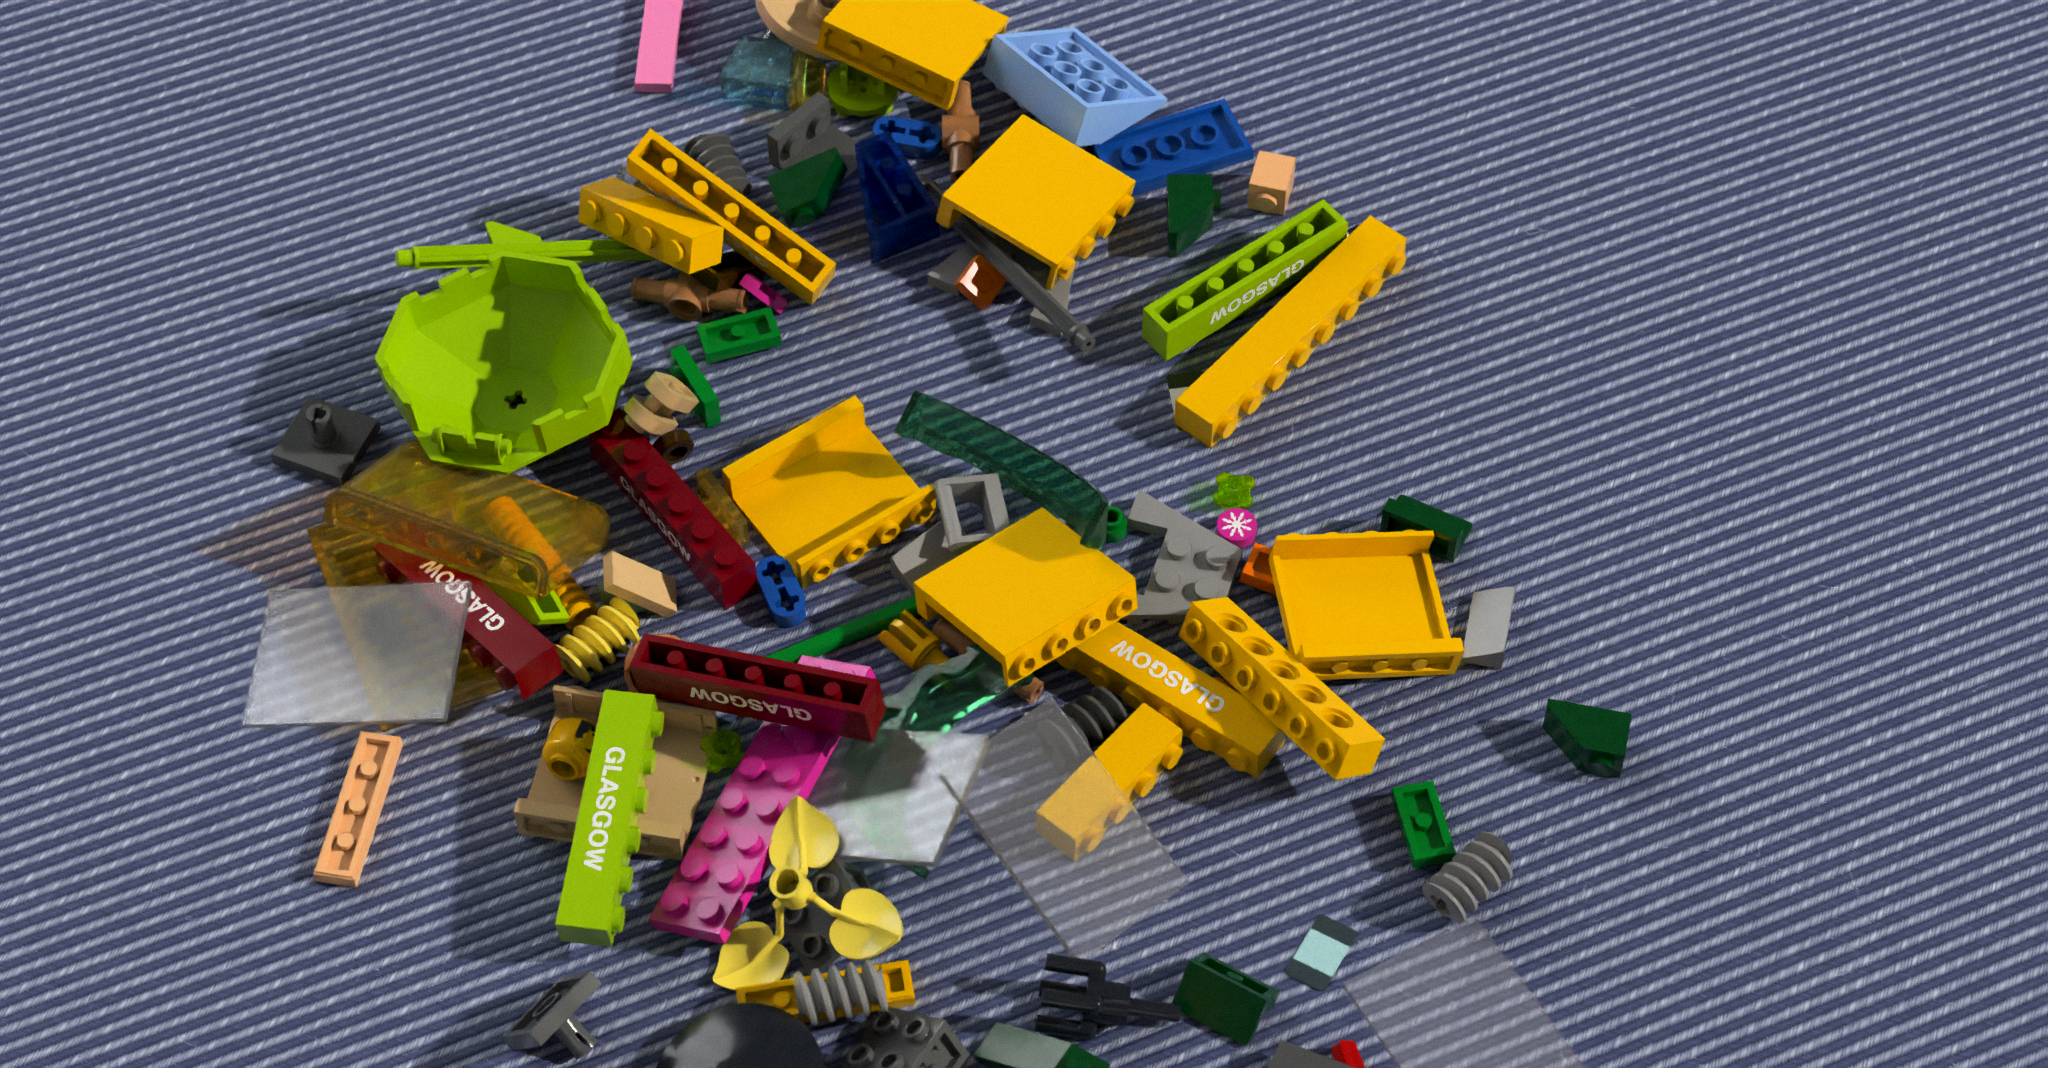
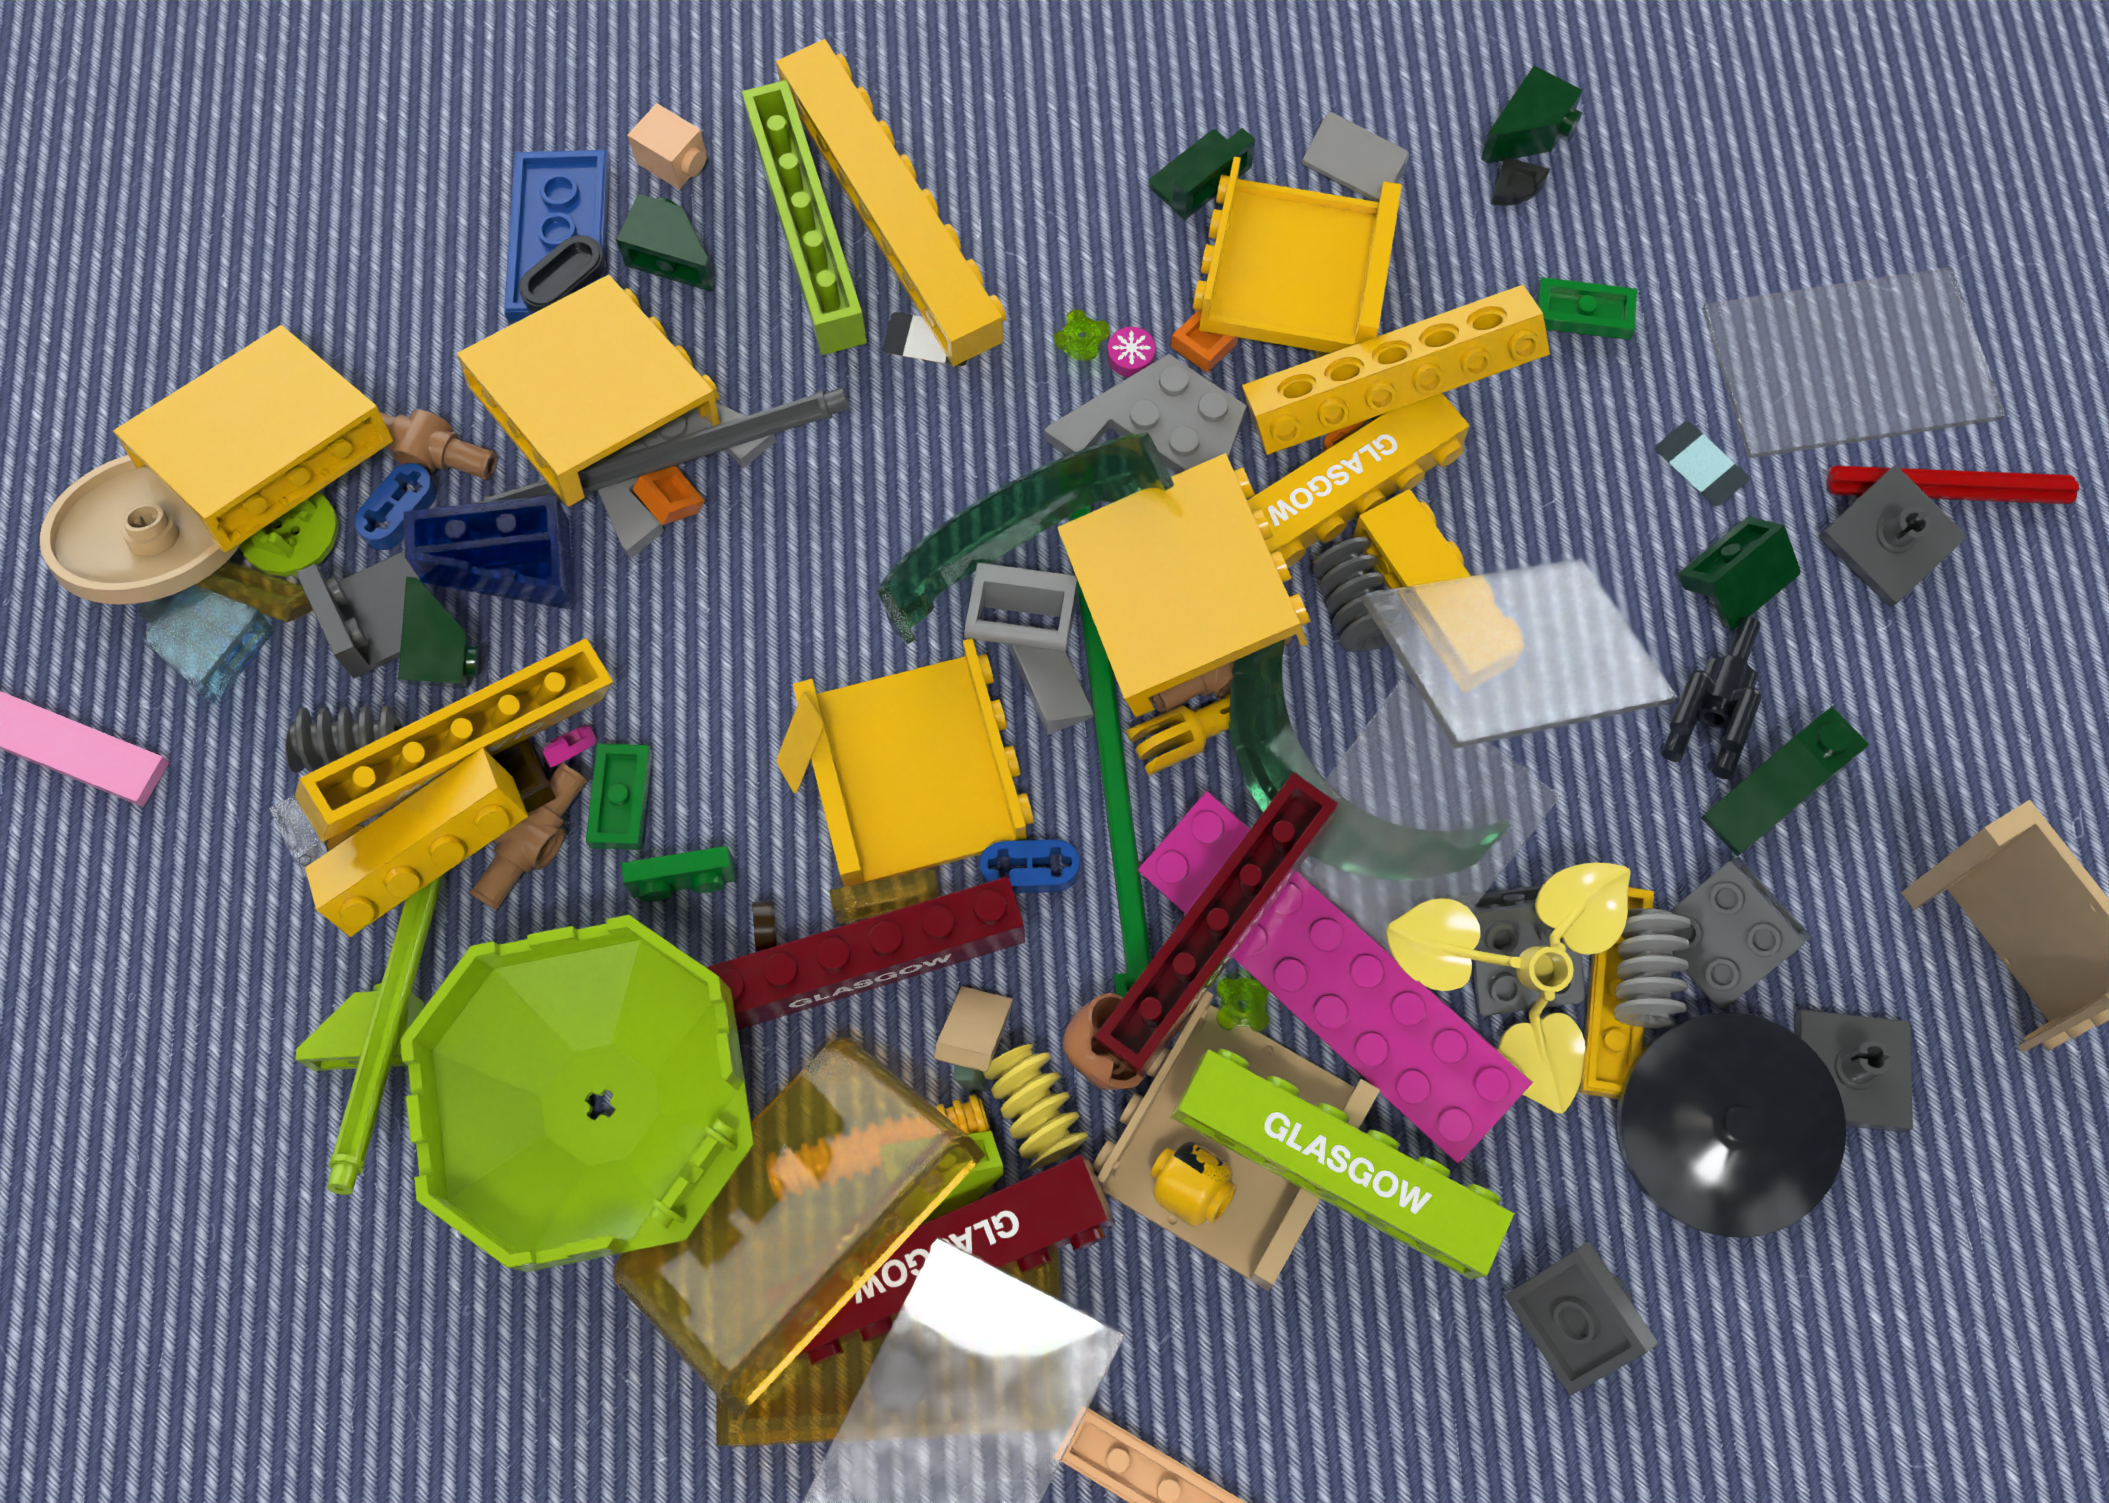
camera: 70 degrees left, 15 degrees up
dark grey tile [271,396,381,488] -> none
tan brick [623,371,699,437] -> none
light blue slope [982,27,1168,148] -> none
light grey piece [1421,831,1513,924] -> none
none -> black tile [519,236,606,313]
none -> pearl dark grey tile [1491,157,1550,206]

